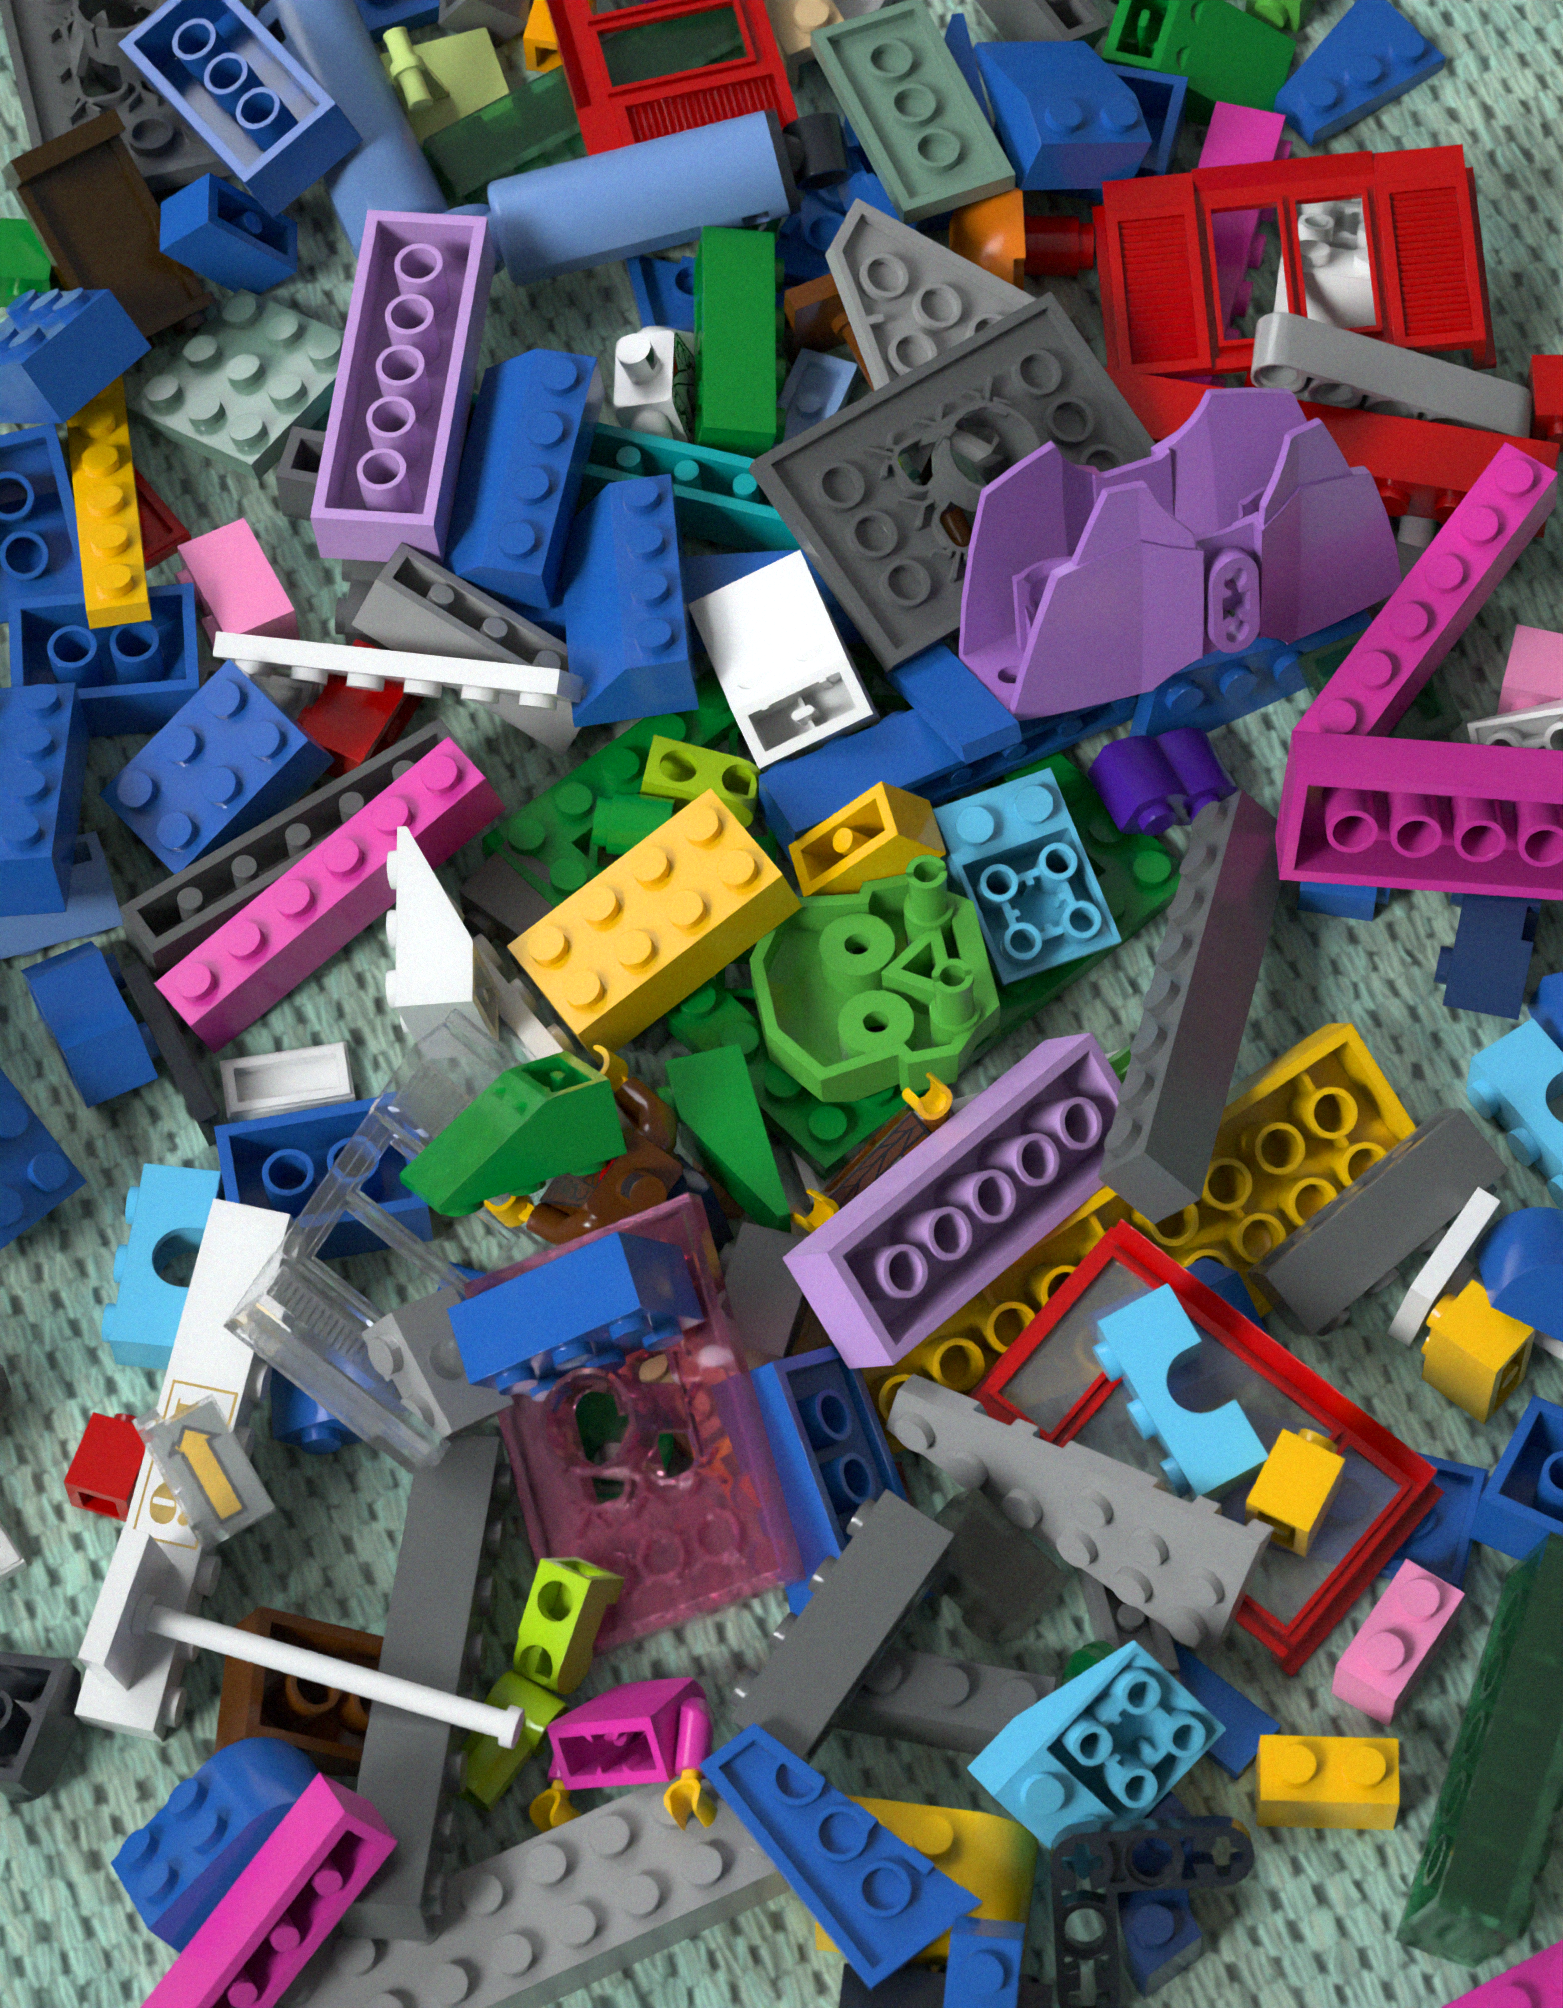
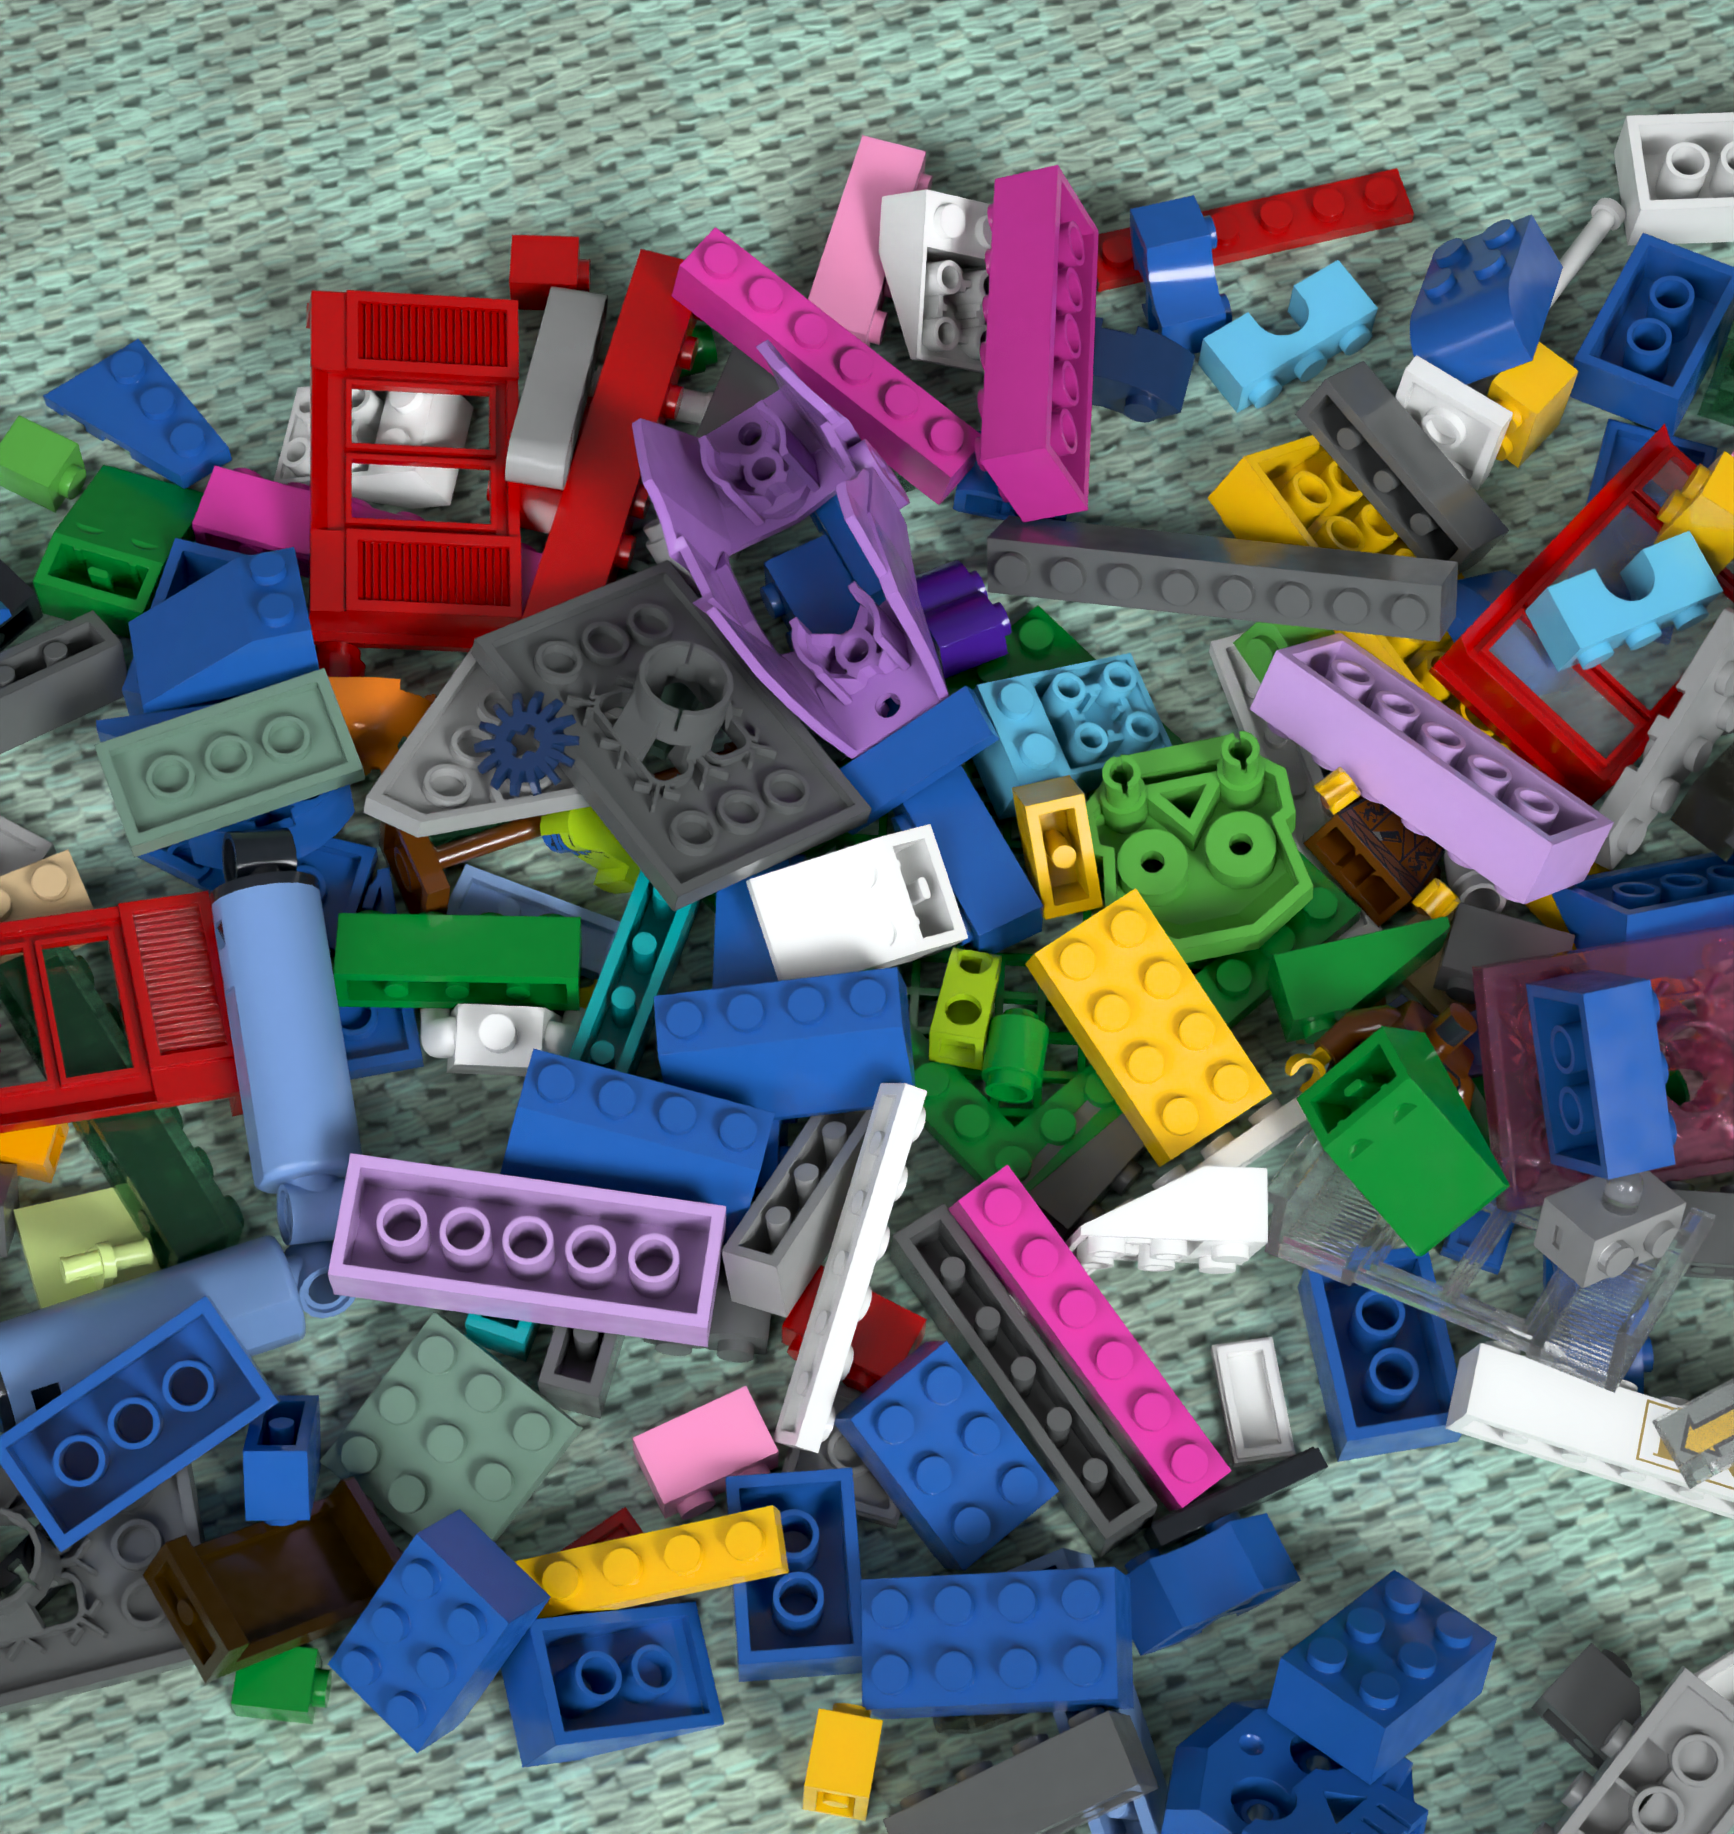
camera: 95 degrees left, 5 degrees up
red brick [64,1412,151,1522] -> none
medium azure arch [102,1163,226,1370] -> none
none -> dark blue gear [474,691,580,797]

